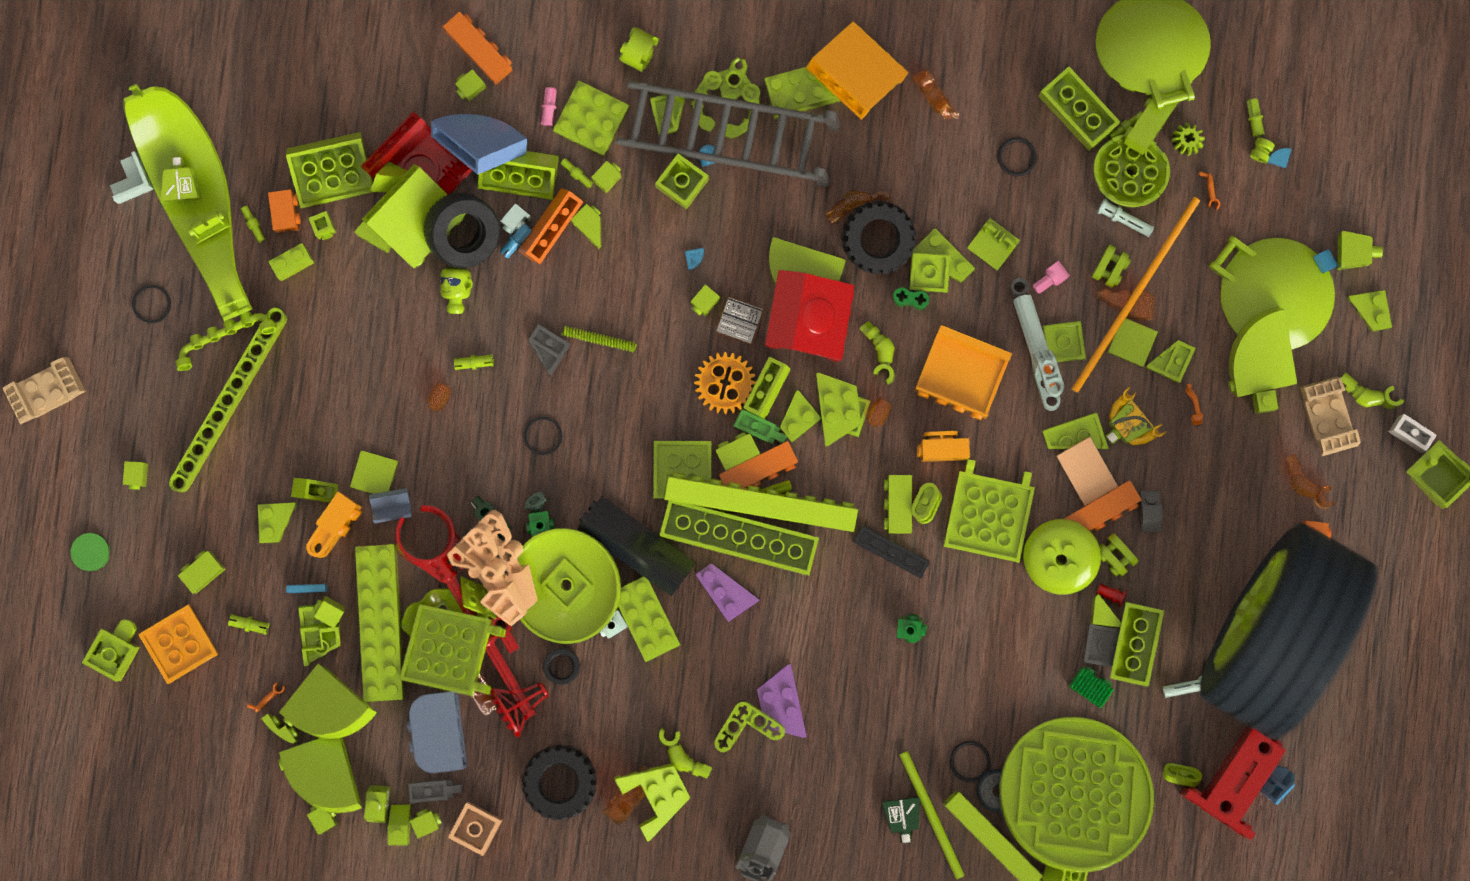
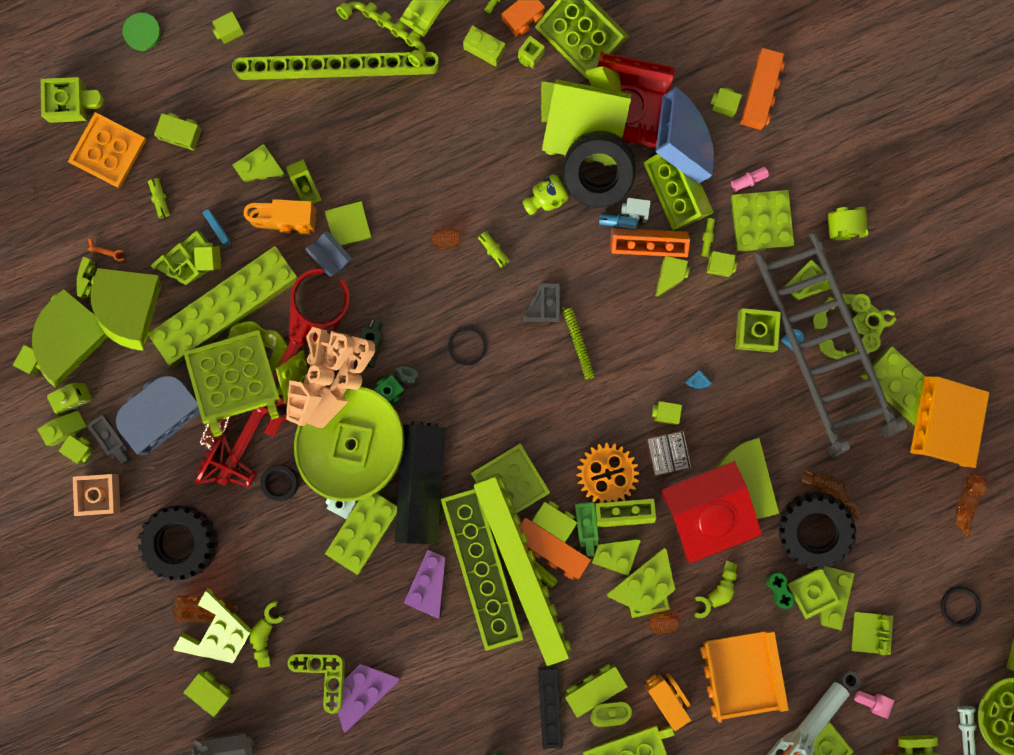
camera: 55 degrees right, 0 degrees up
none -> lime brick [183,671,233,717]

